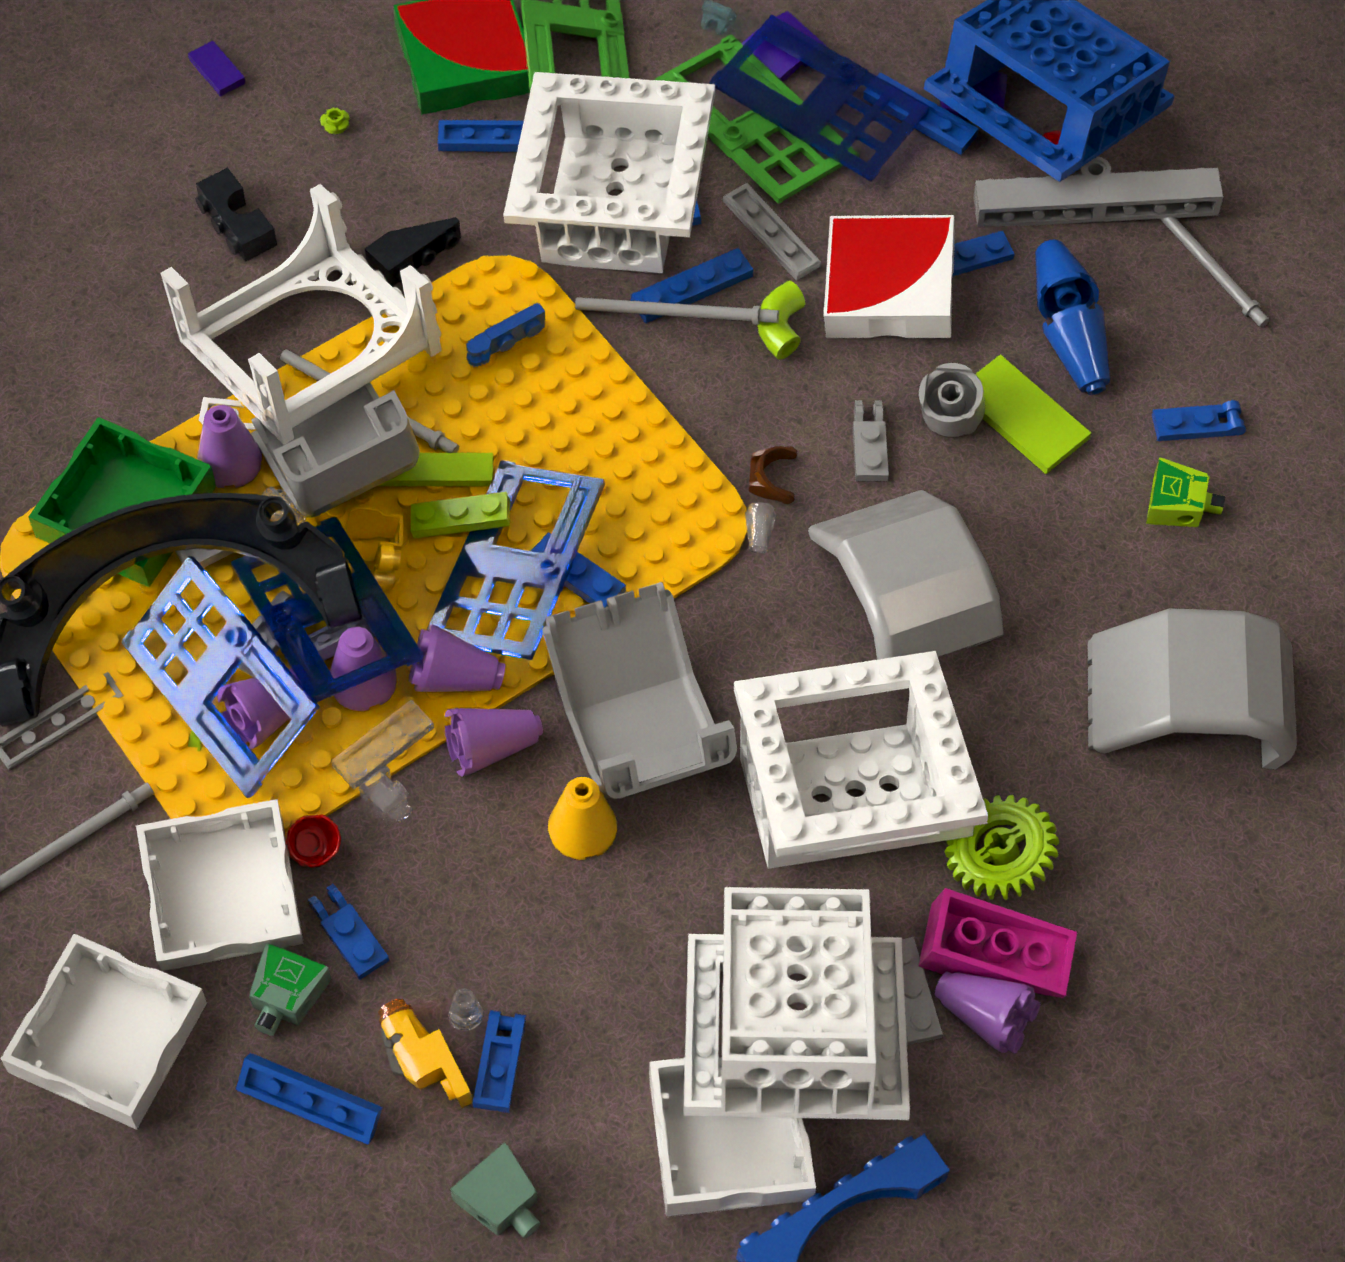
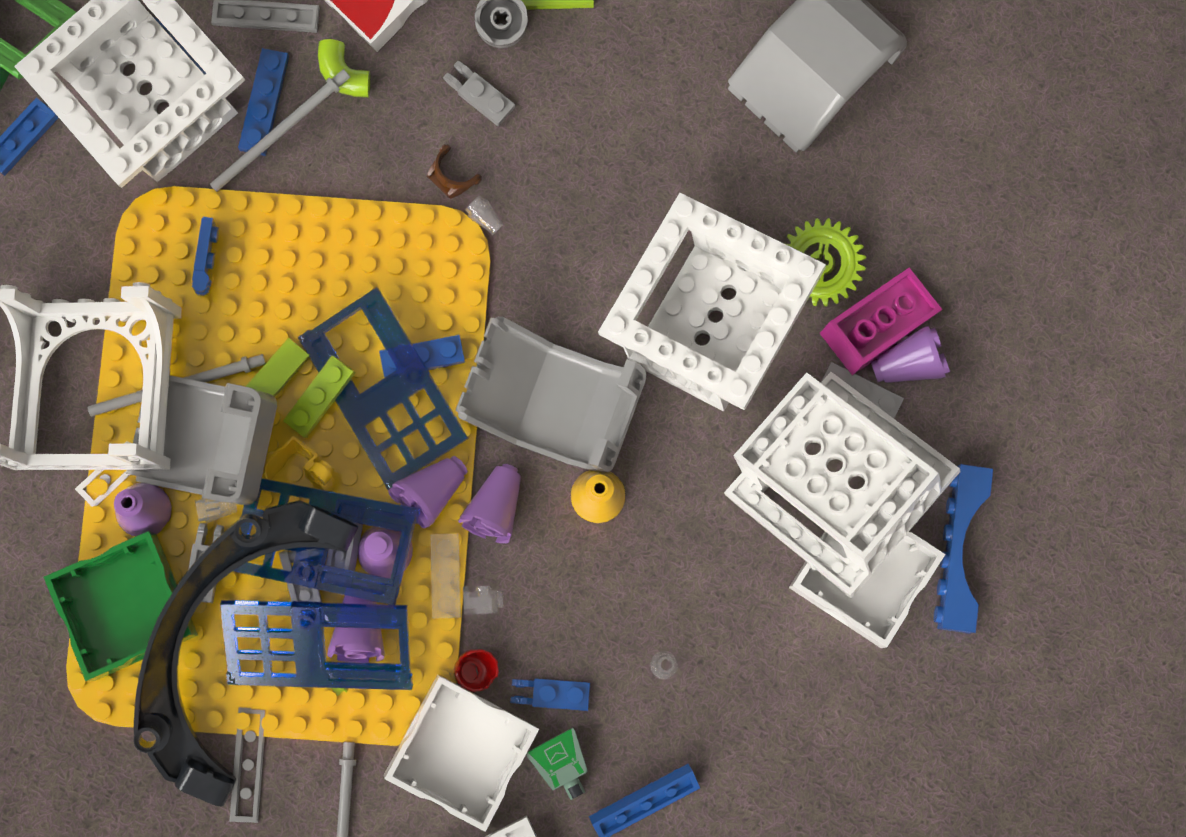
camera: 55 degrees left, 20 degrees up
black slope [365,217,461,286] -> none
yellow plate [378,999,473,1108] -> none
sand green torso [451,1143,541,1239] -> none
blue plate [473,1010,526,1113] -> none
light grey windscreen [808,490,1004,660] -> none

